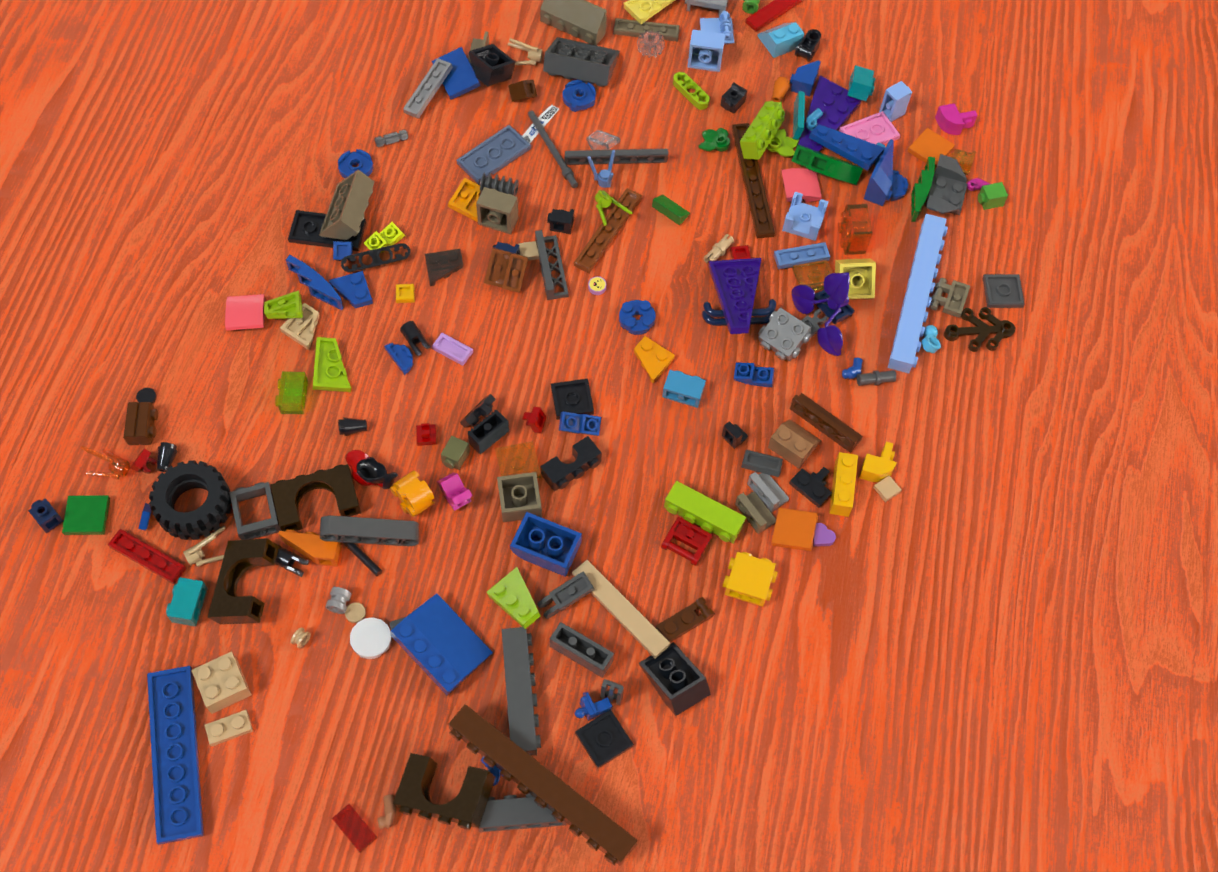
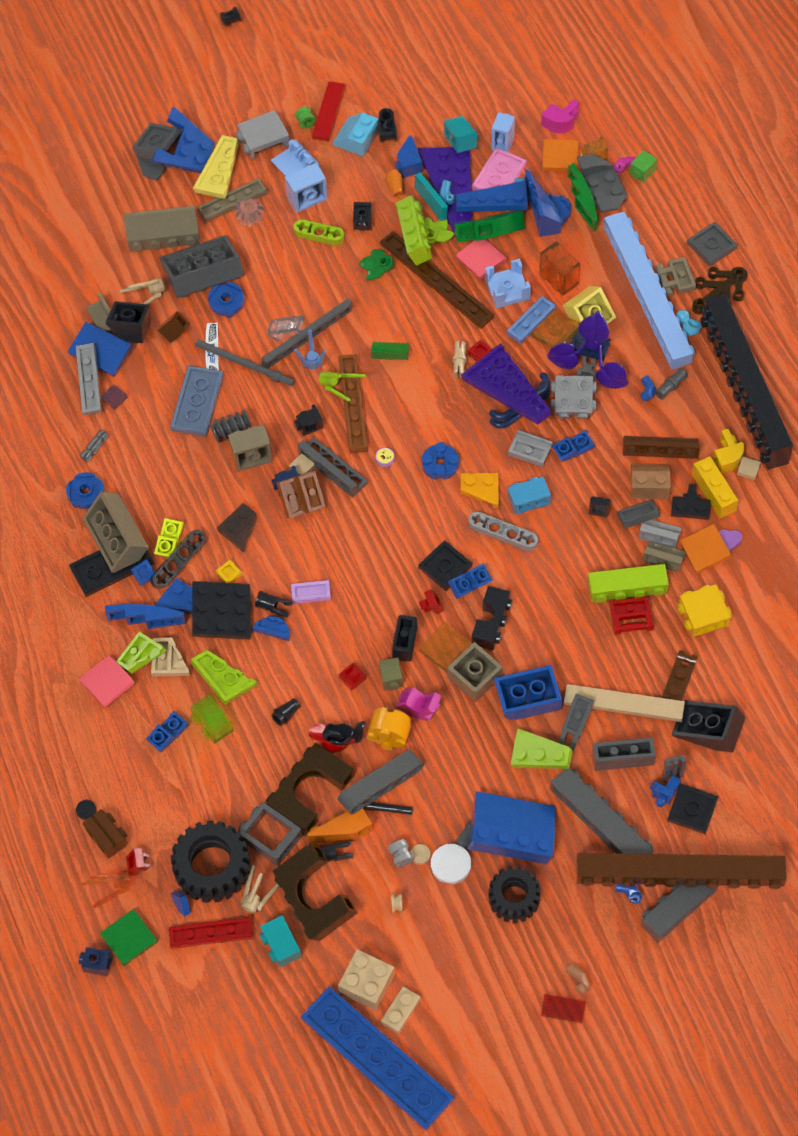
camera: 30 degrees left, 0 degrees up
black cone [156,442,178,472] -> none
dark brown arch [393,753,495,830] -> none
light orange wing [448,178,480,222] -> none
black hinge [460,394,496,428] -> none
none -> tile [101,384,128,409]
none -> blue slope [146,711,190,752]
none -> black plate [192,581,251,640]
none -> light grey beam [468,512,538,551]
none -> black tyre [489,866,540,923]
none -> light grey plate [508,430,553,467]
none -> black brick [700,294,793,470]

